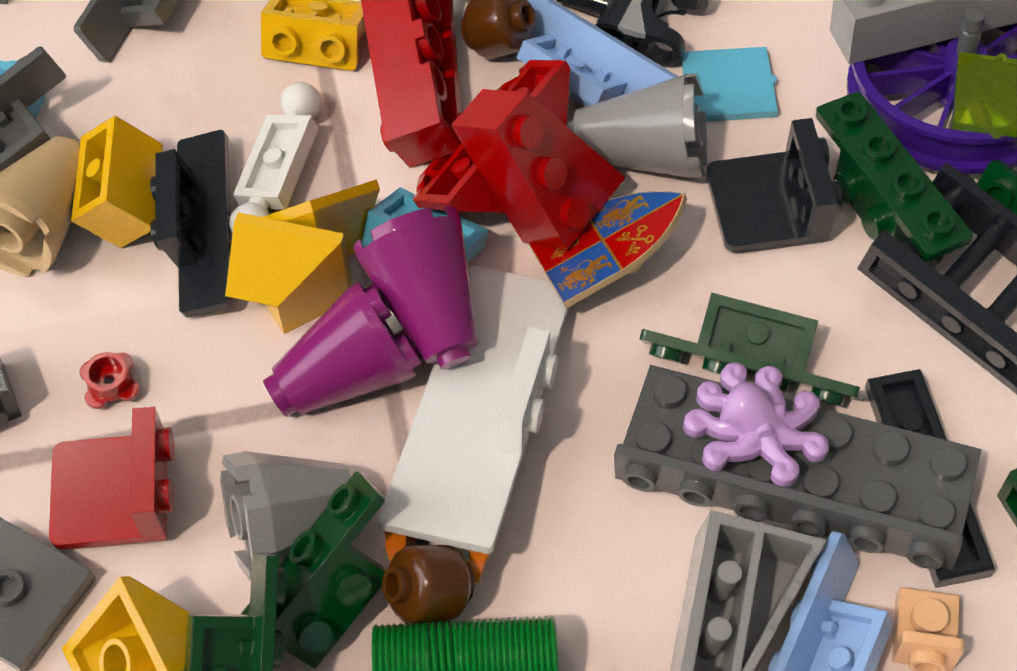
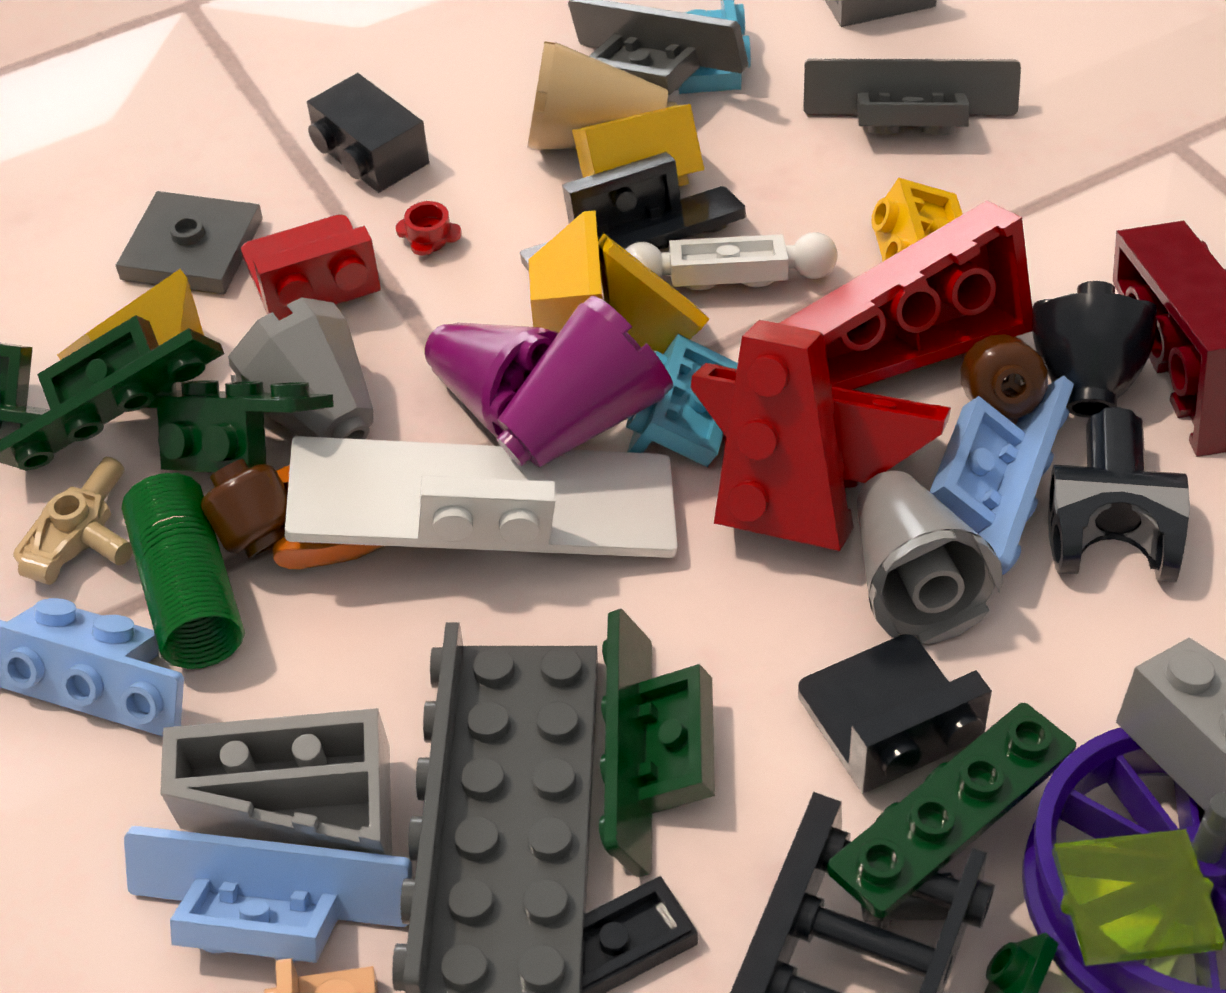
camera: 75 degrees right, 10 degrees down
shield [528,191,687,309] -> none
medium azure piece [680,47,778,122] -> none
lavender animal [683,362,829,487] -> none

